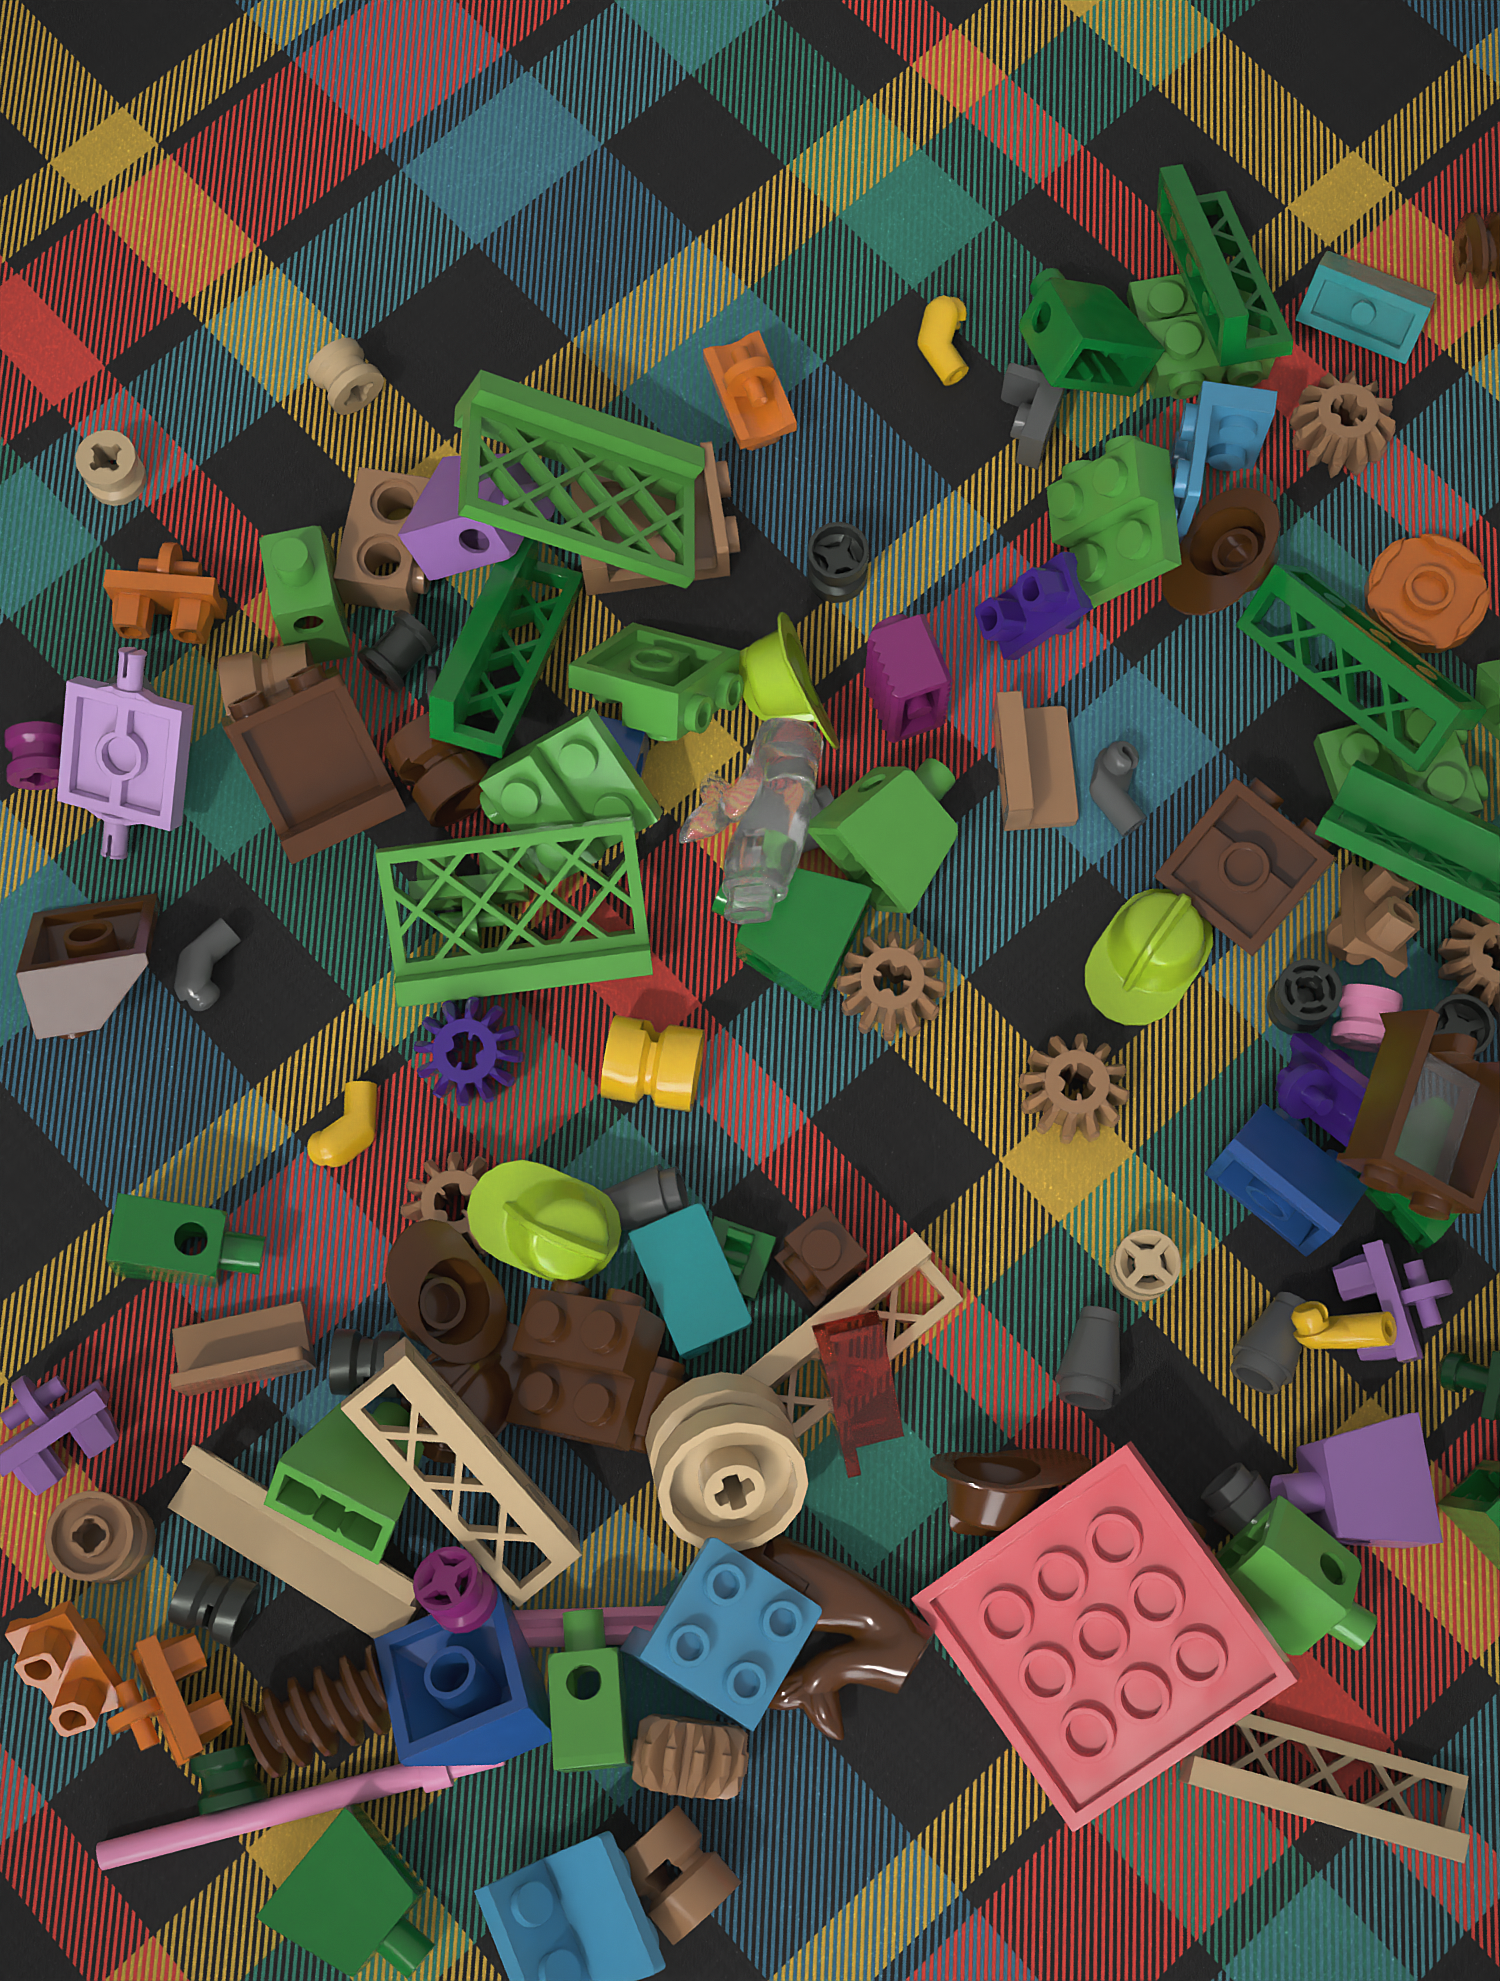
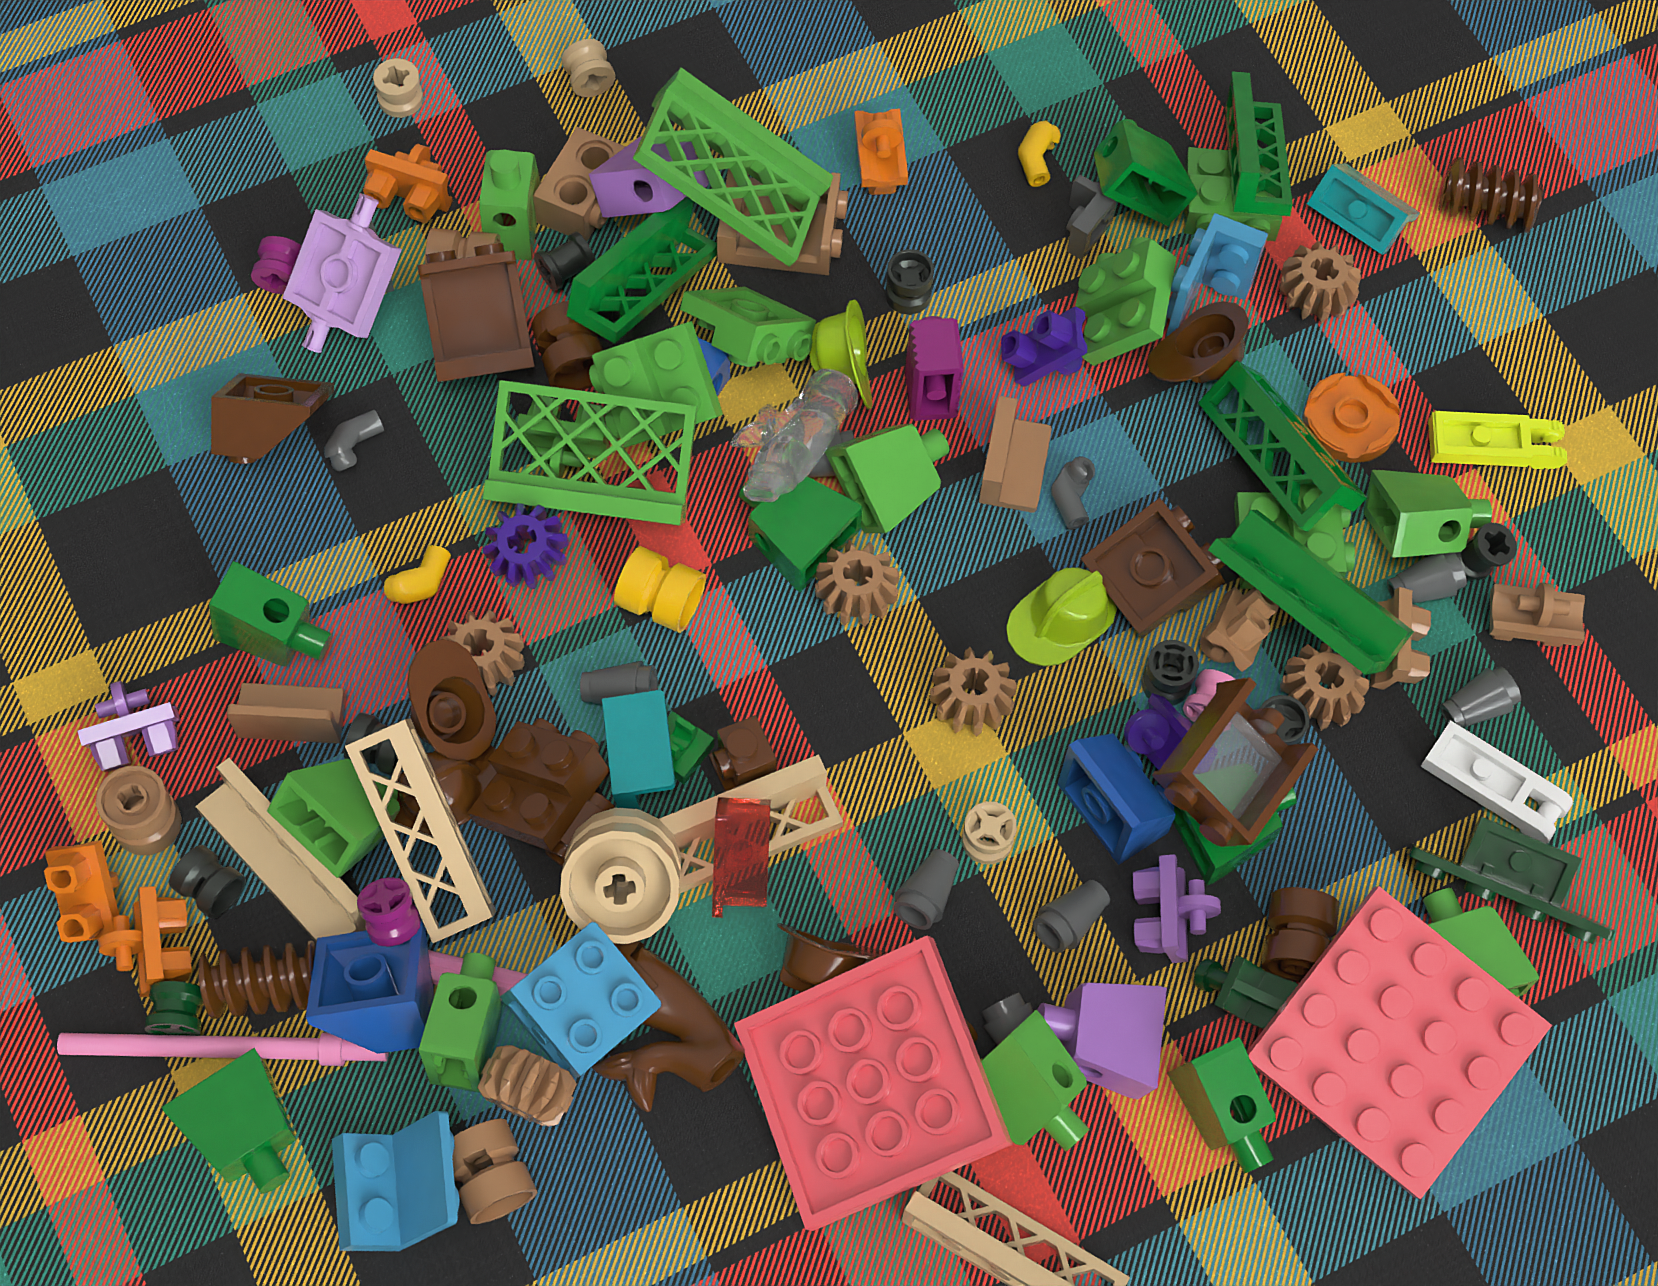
camera: 10 degrees right, 10 degrees down
lime piece [467,1159,622,1282] -> none
yellow arm [1291,1301,1397,1349] -> none

